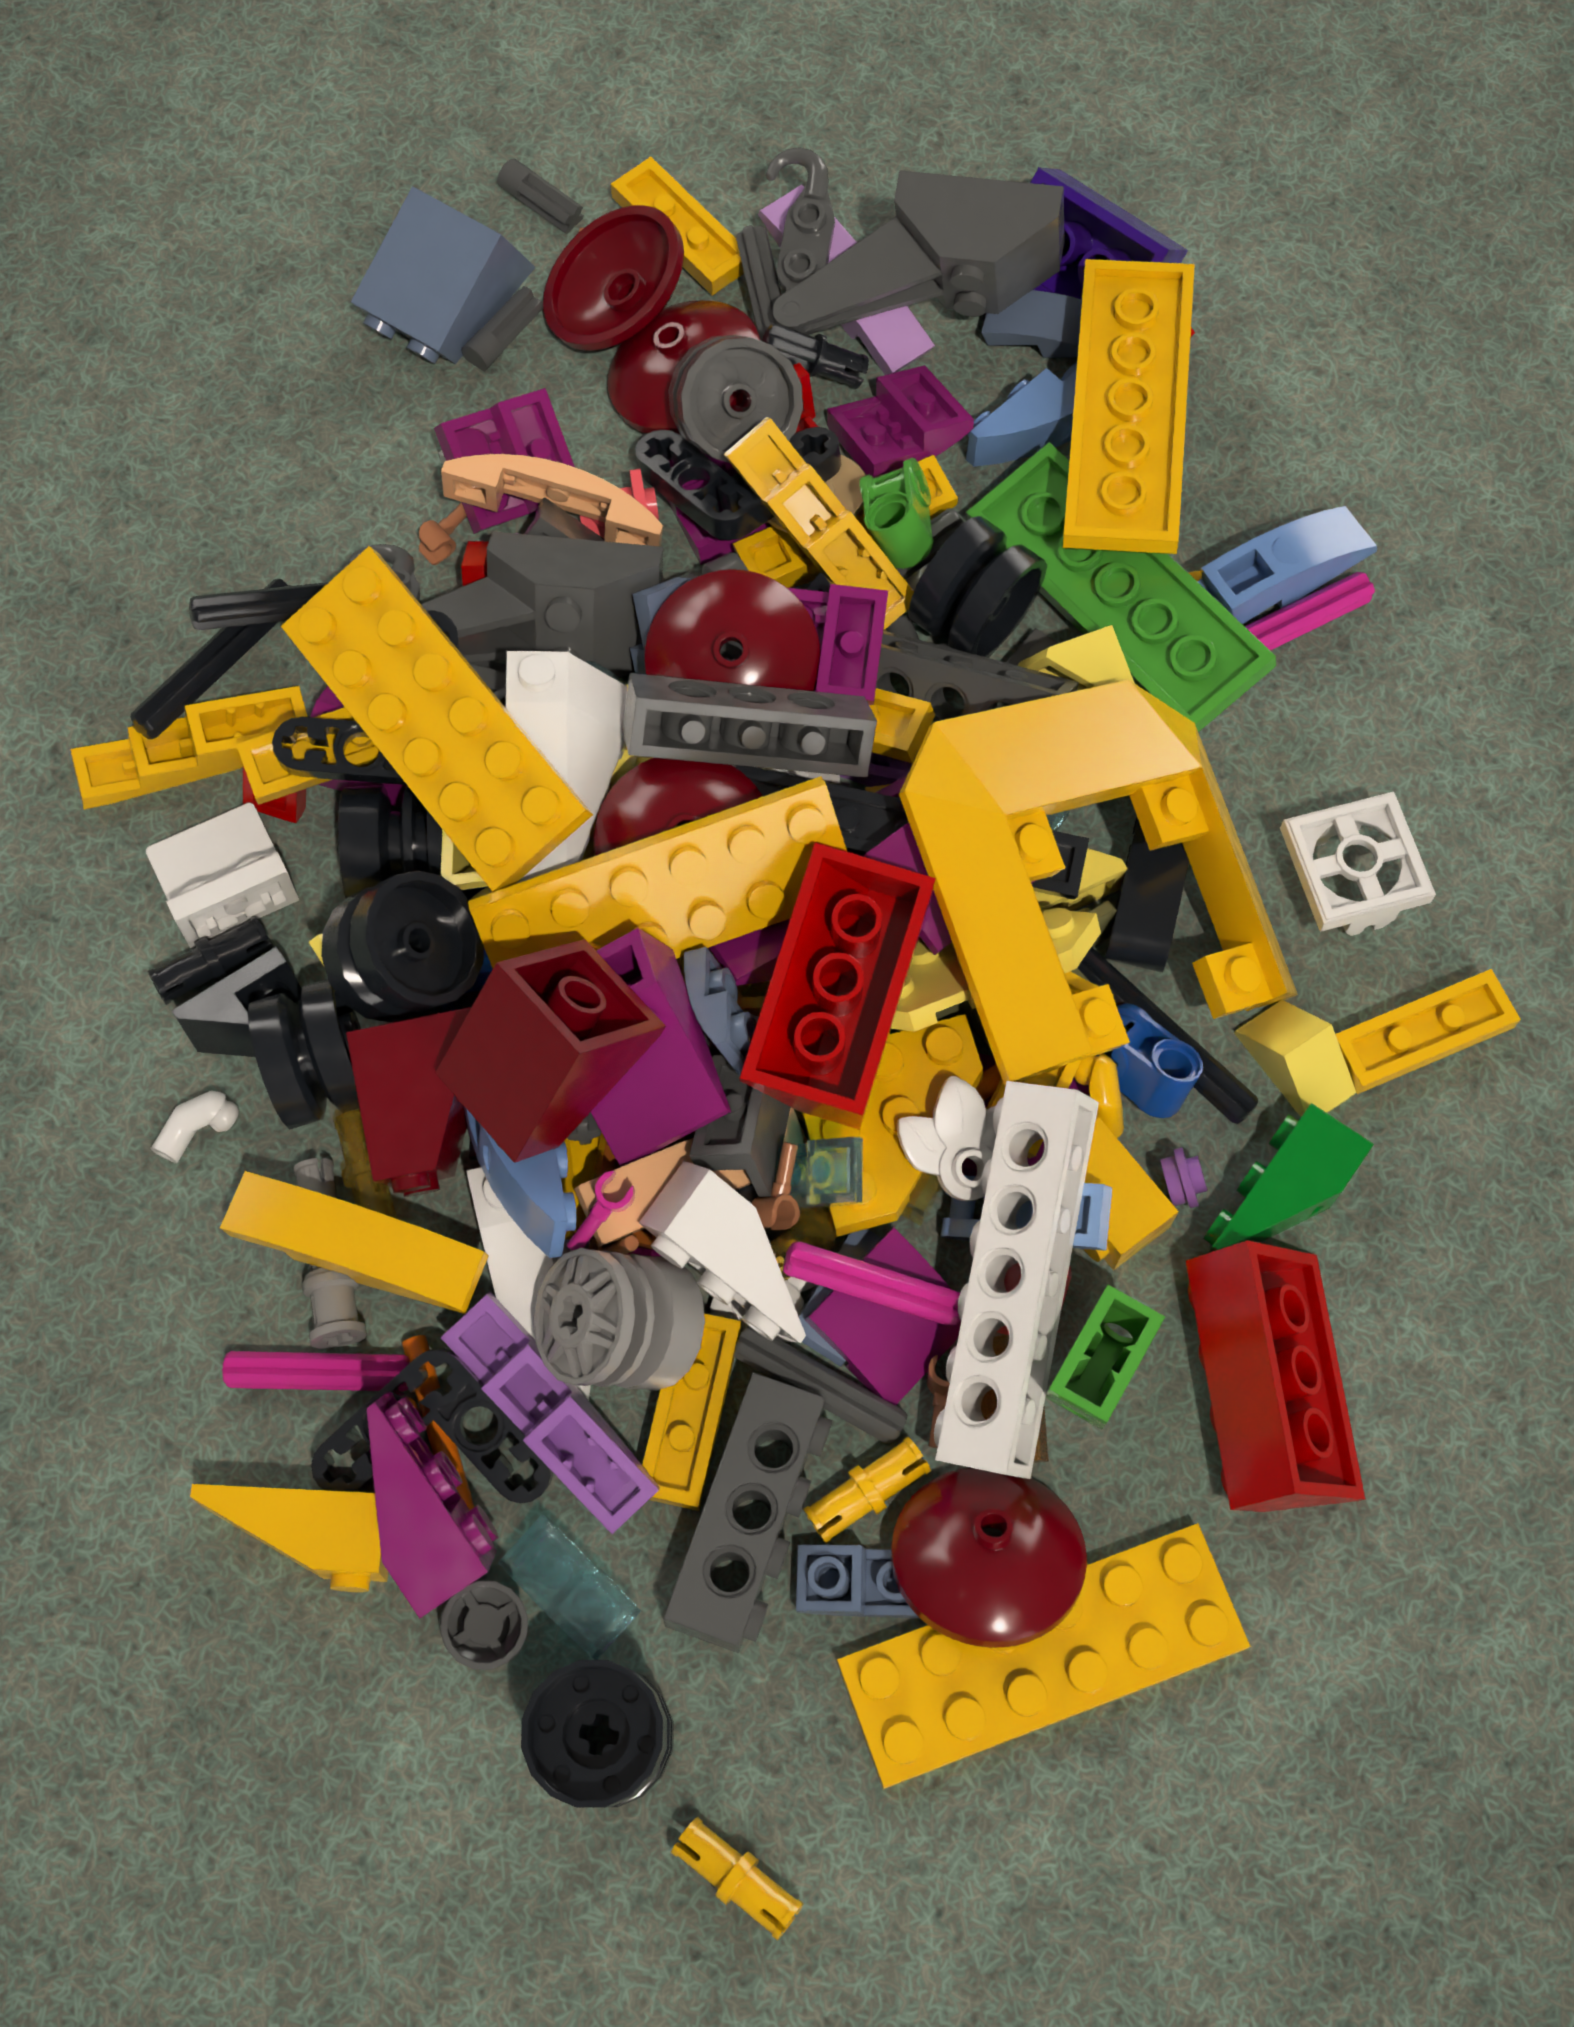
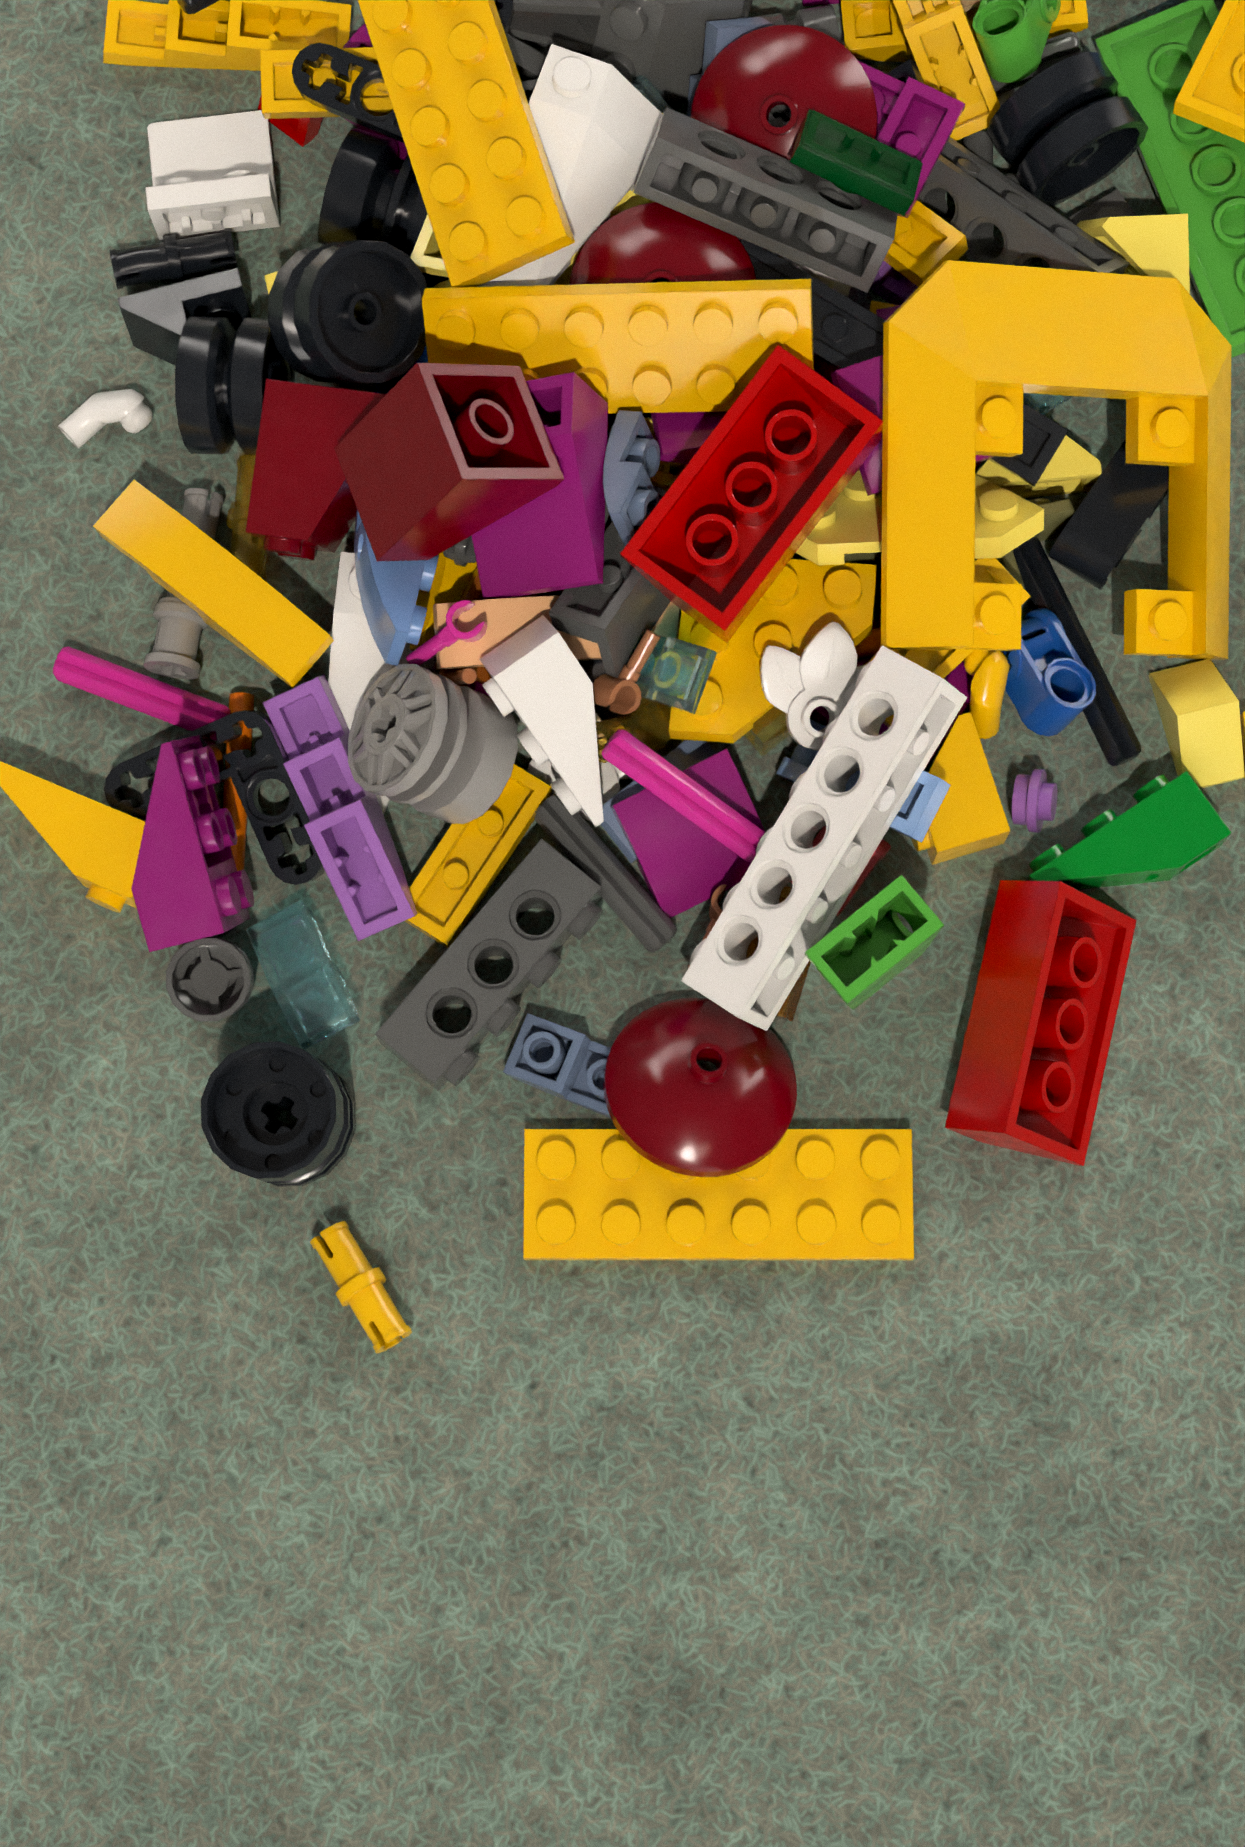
camera: 25 degrees right, 10 degrees up
yellow pin [803,1436,932,1544] -> none
none -> dark green plate [790,109,923,216]

